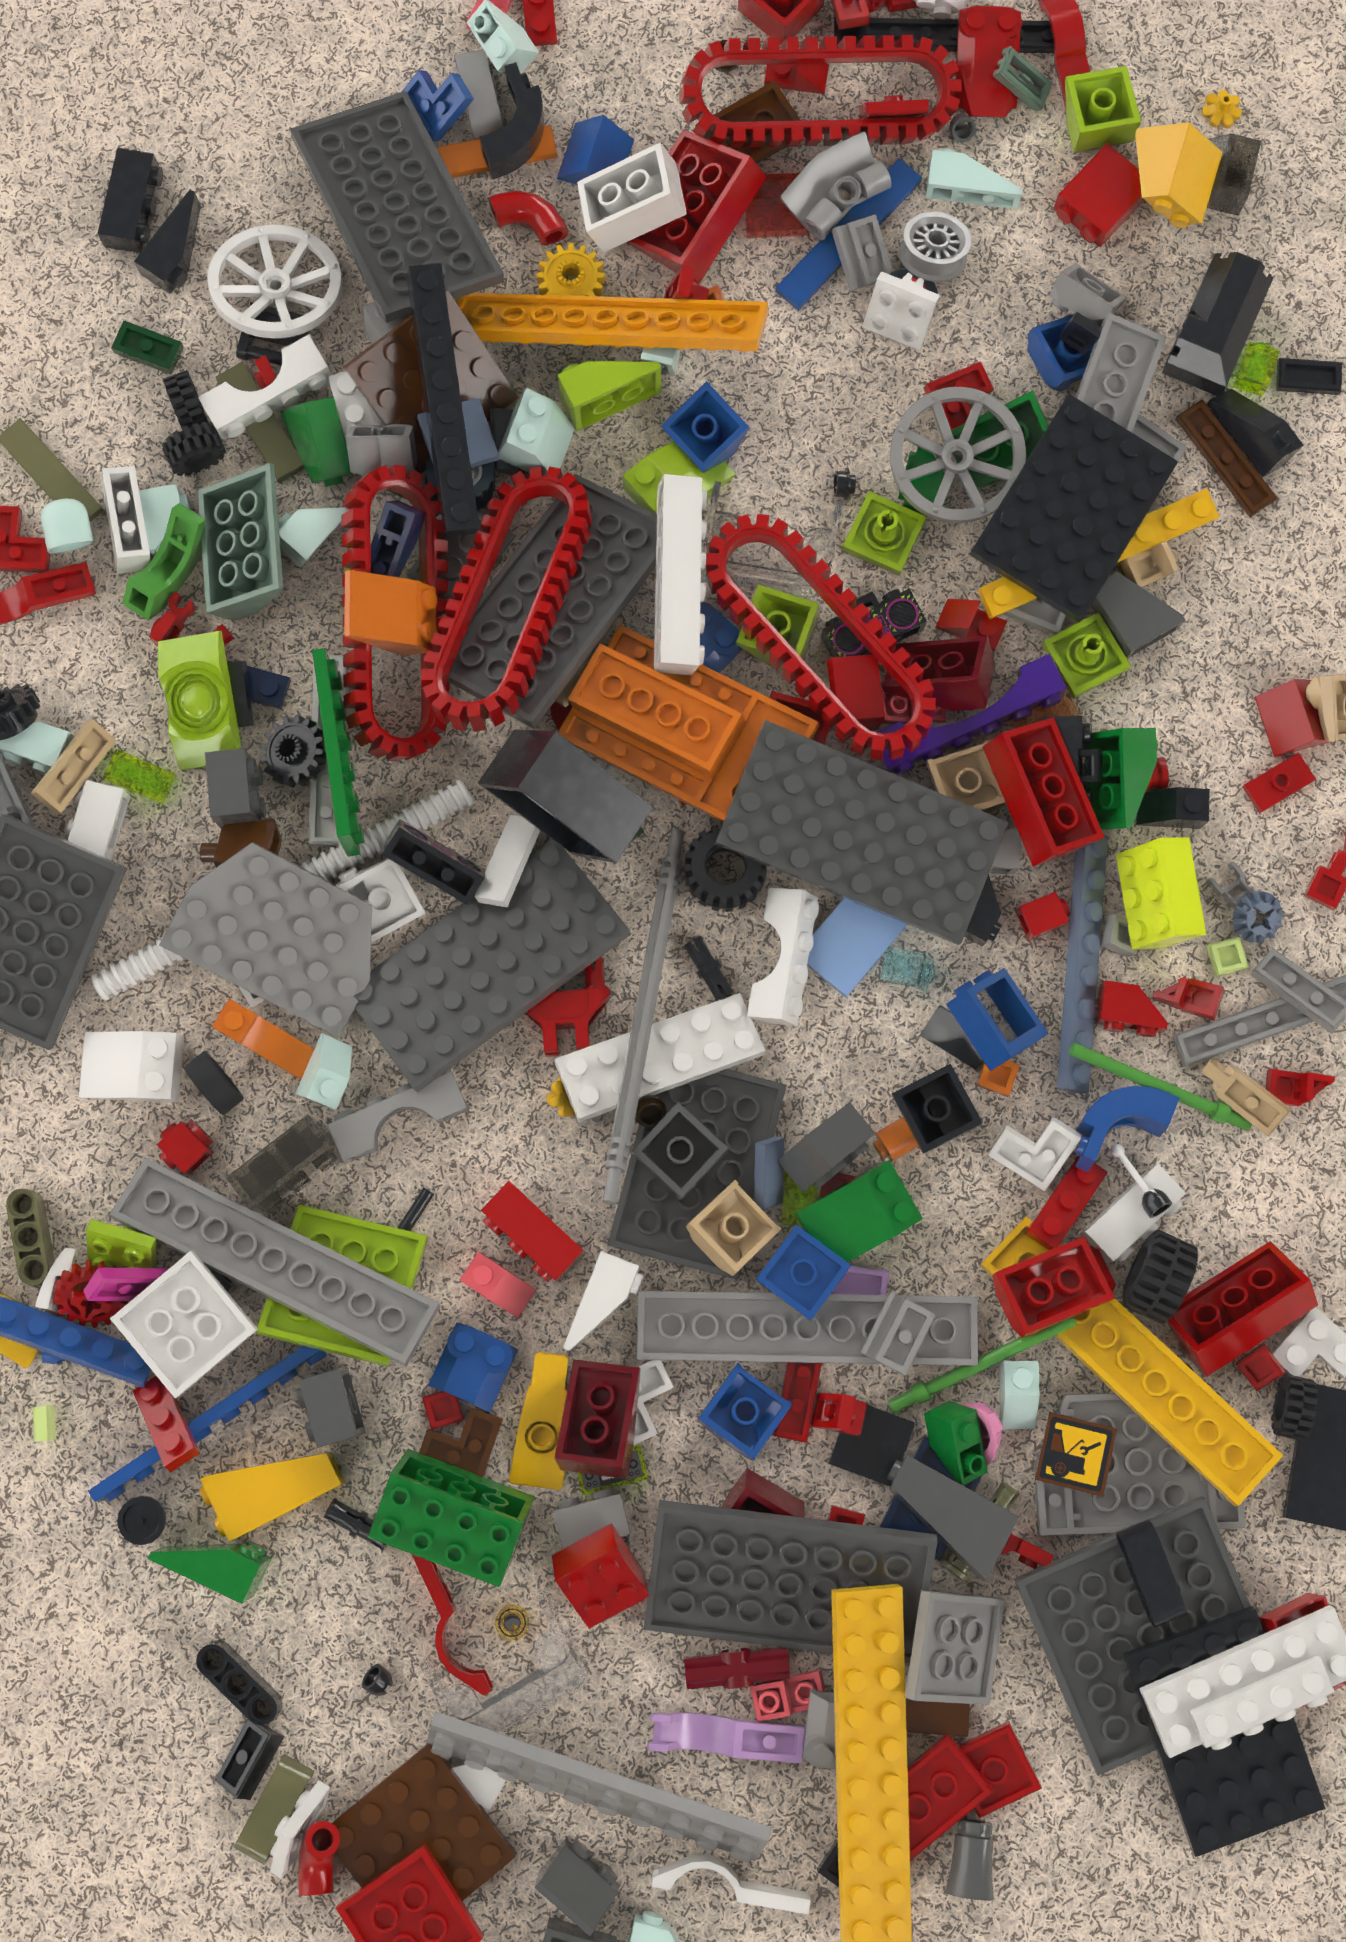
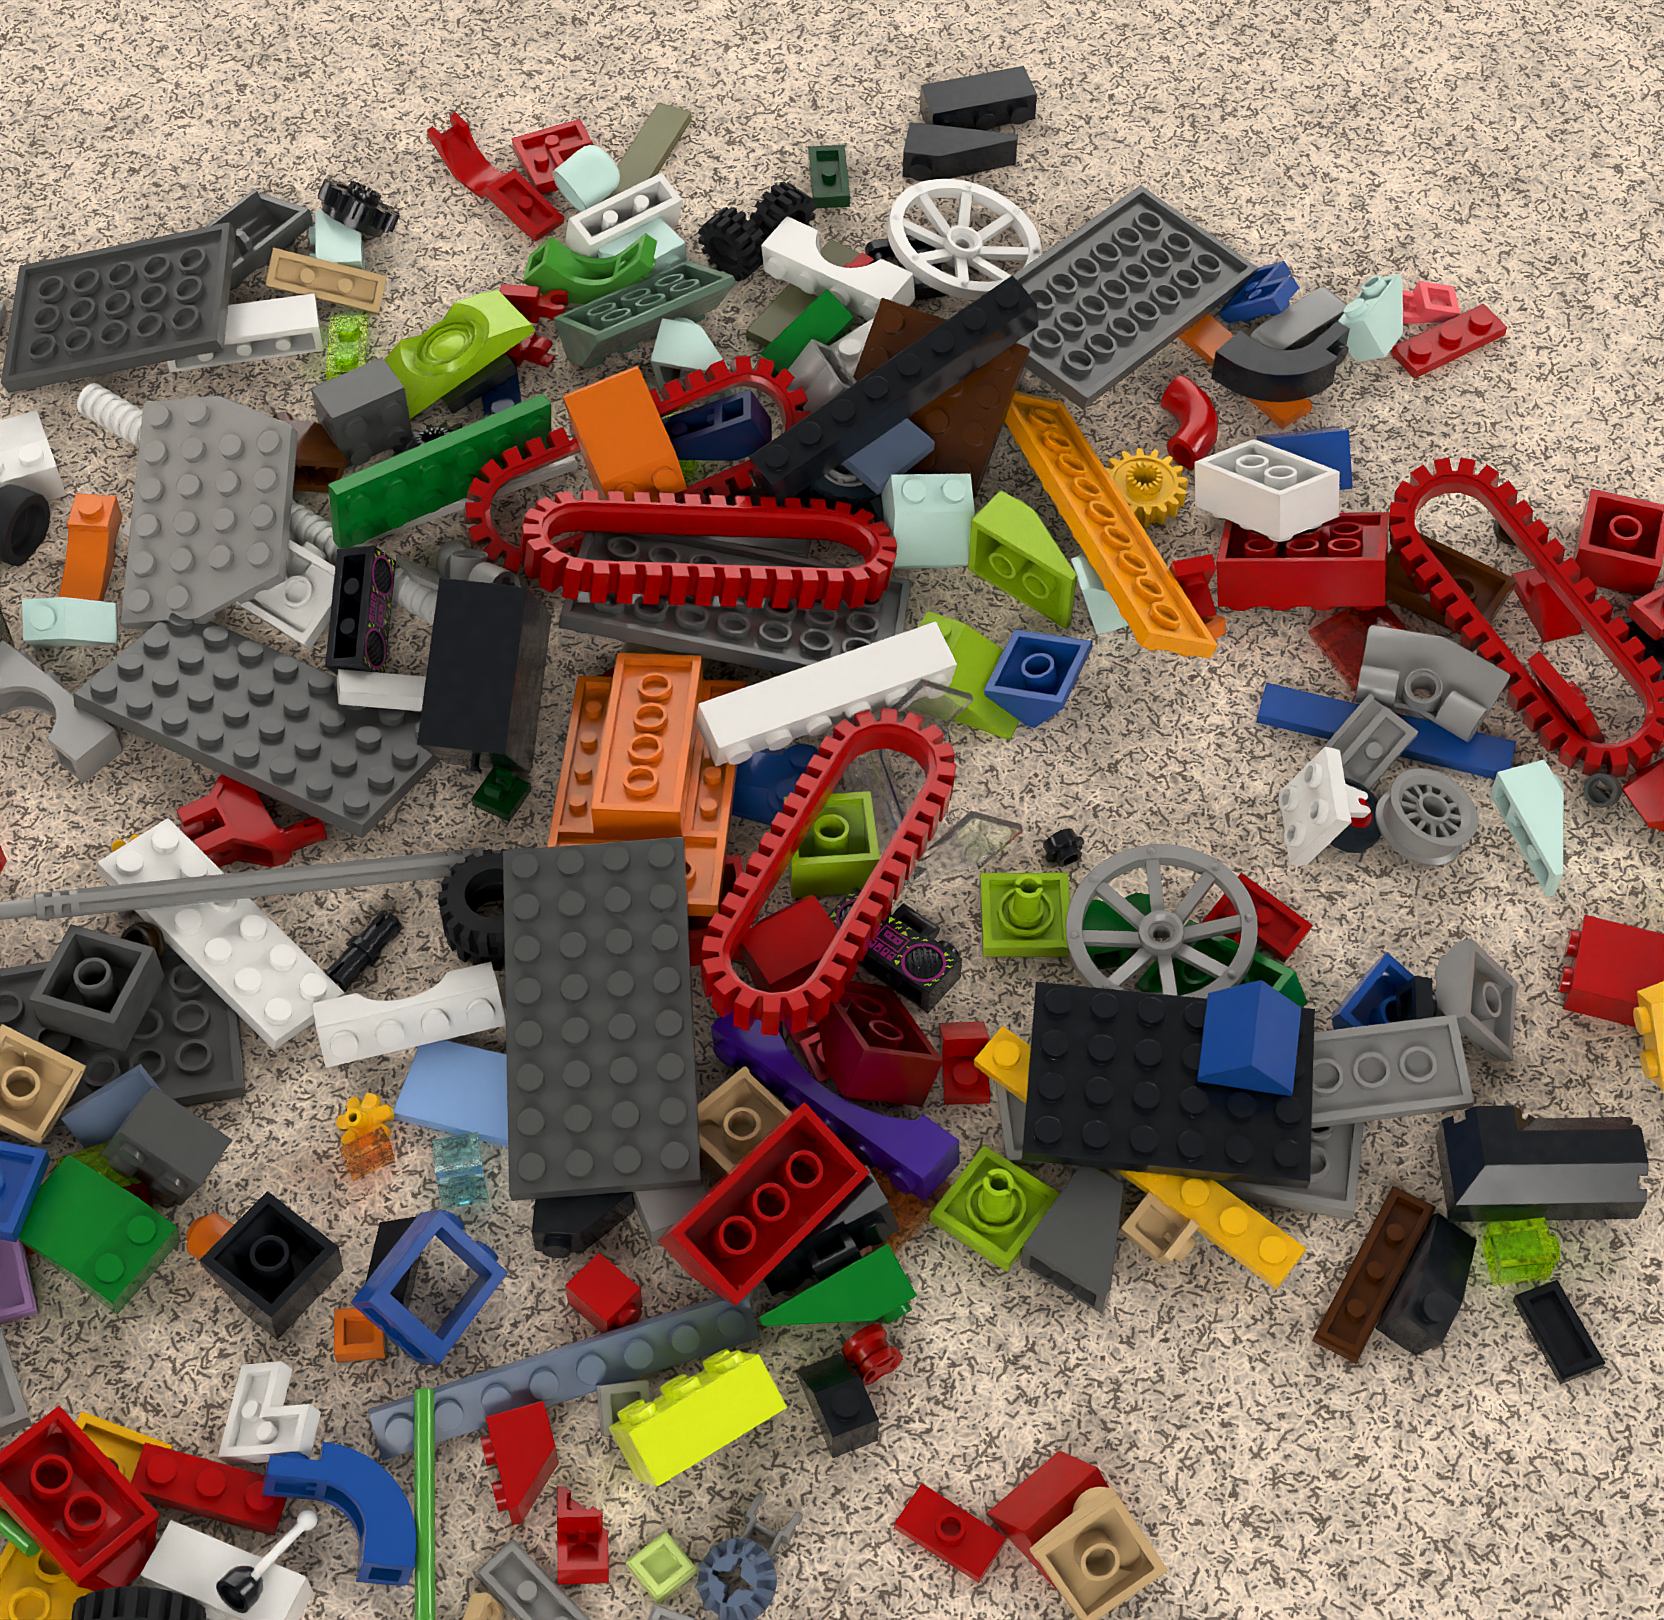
camera: 65 degrees right, 25 degrees down
none -> yellow plant [336,1093,394,1152]
none -> clear orange tile [339,1126,395,1182]
none -> light grey panel [396,540,520,592]
none -> blue slope [1197,980,1301,1096]

